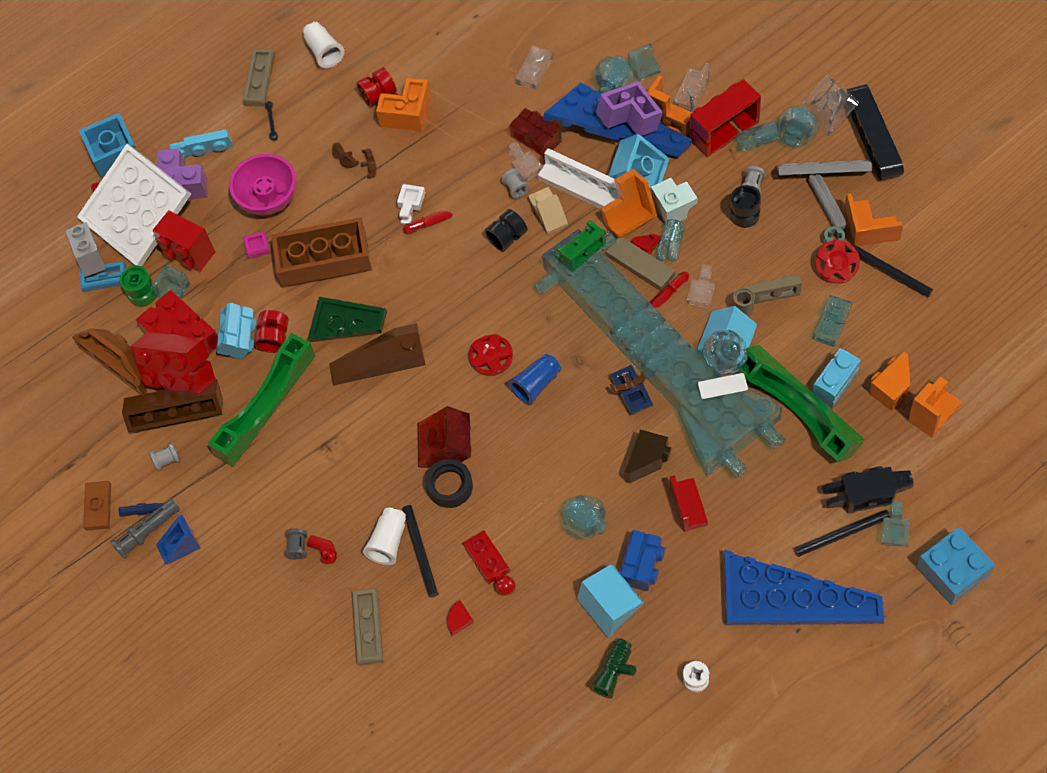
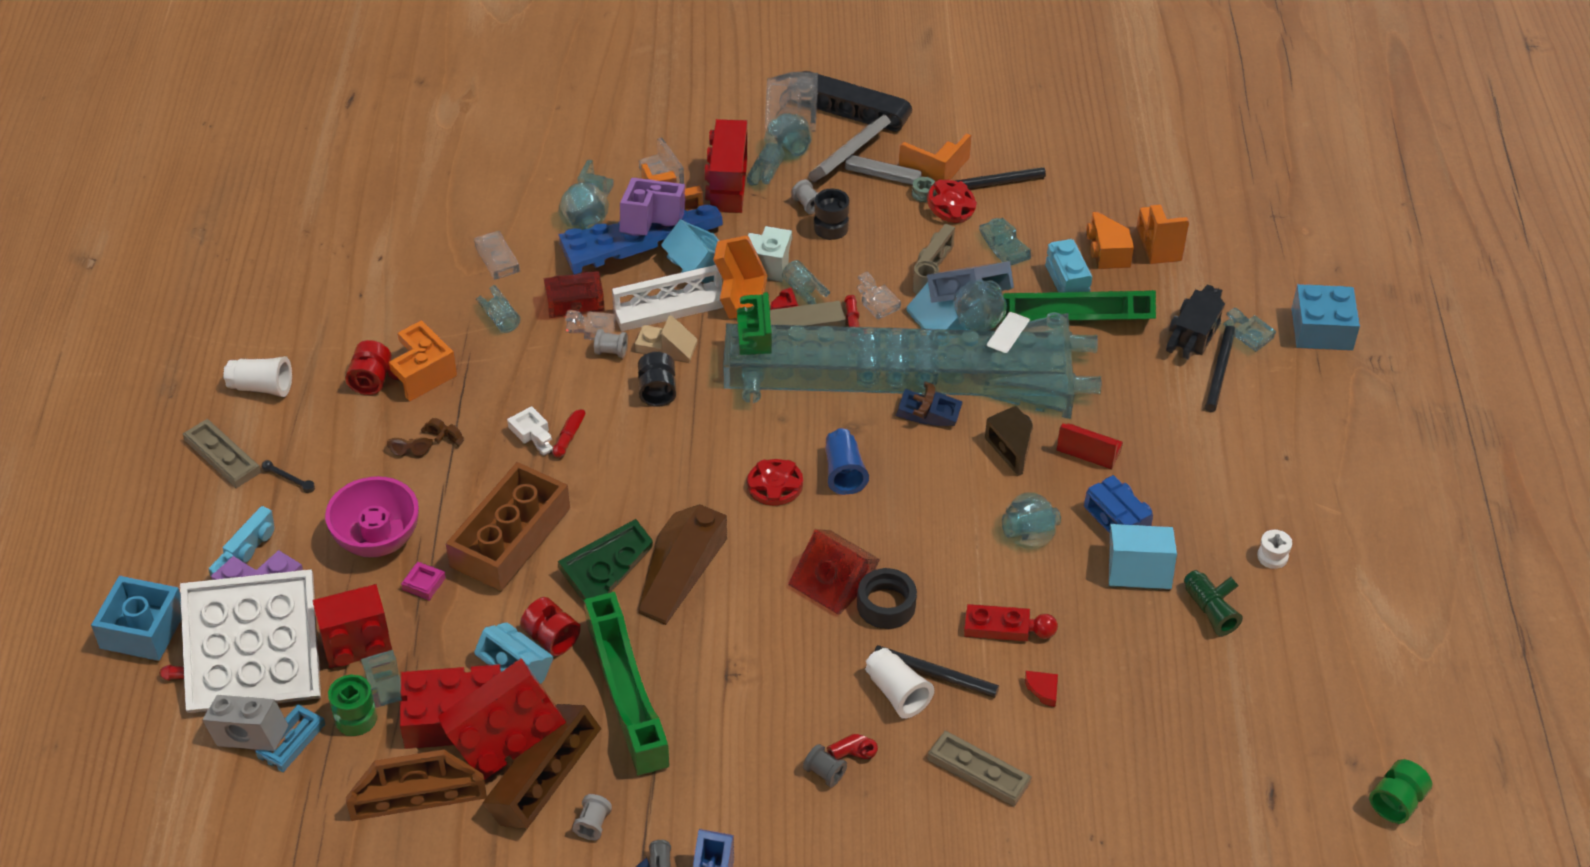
camera: 60 degrees left, 15 degrees down
blue wing [724,550,884,625] -> none
none -> clear light blue hinge [476,285,520,333]
none -> sand blue panel [927,261,1014,303]

